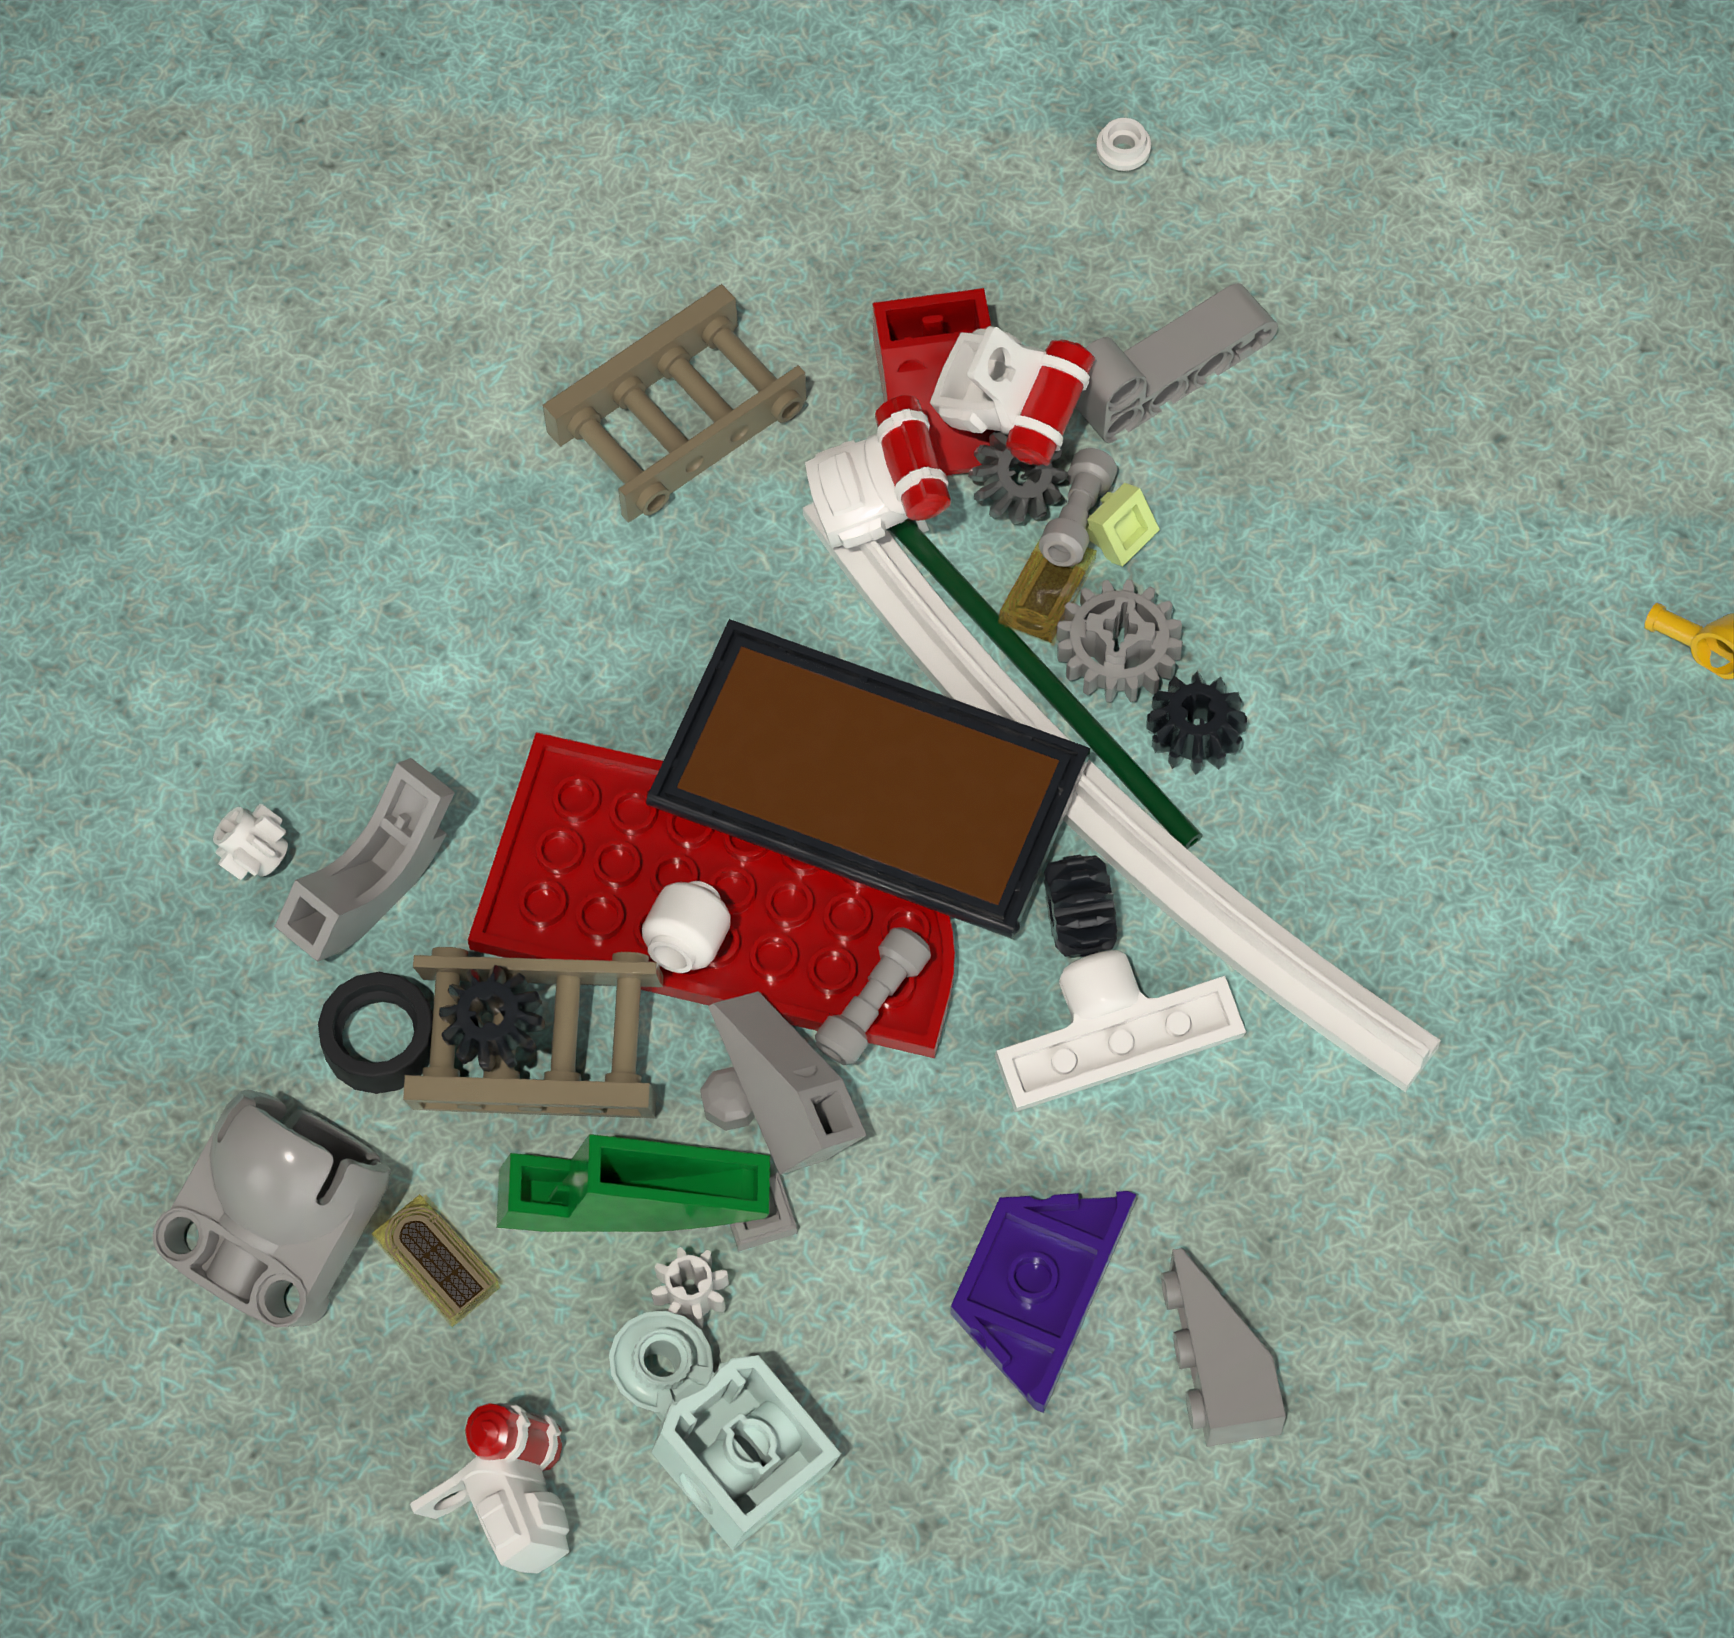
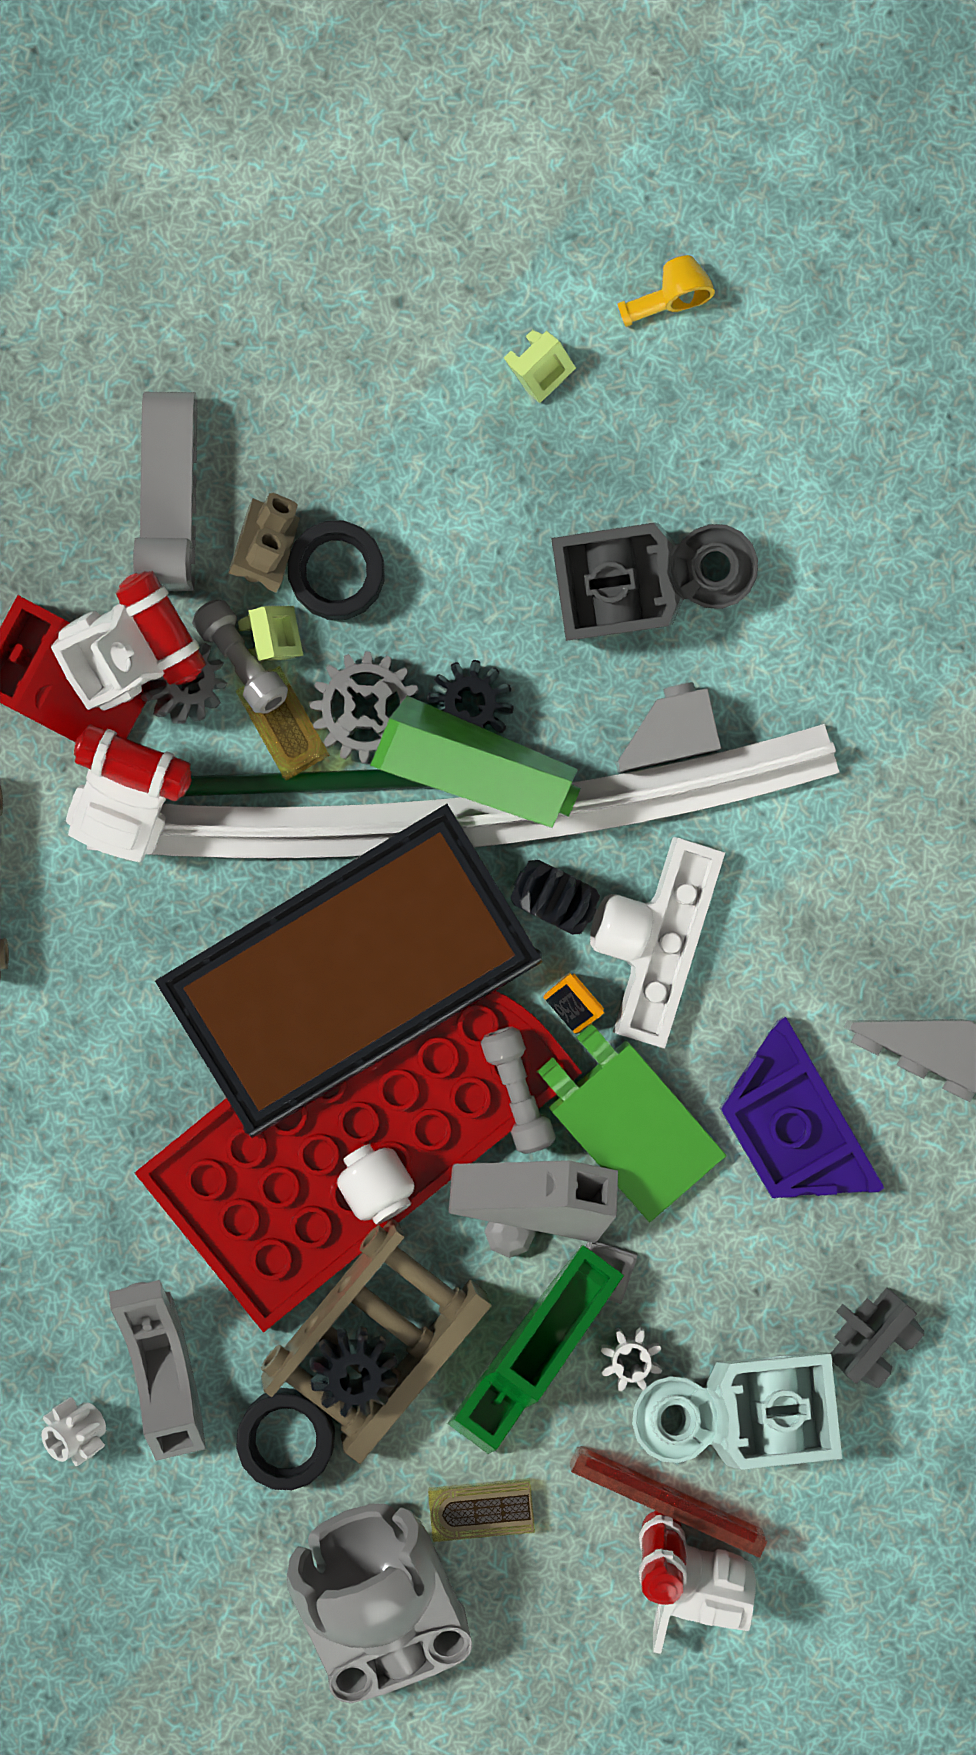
camera: 60 degrees left, 25 degrees up
none -> dark tan hips [229,493,300,593]
none -> black tyre [287,520,385,620]
none -> bright green slope [370,696,581,828]
none -> yellowish green tile [504,329,576,403]
none -> bright green tile [538,1024,727,1223]
none -> slope [543,973,604,1033]
none -> dark grey brick [551,523,758,641]
none -> clear red tile [570,1446,767,1558]
none -> light grey slope [616,682,721,773]
none -> dark grey hips [830,1288,924,1388]

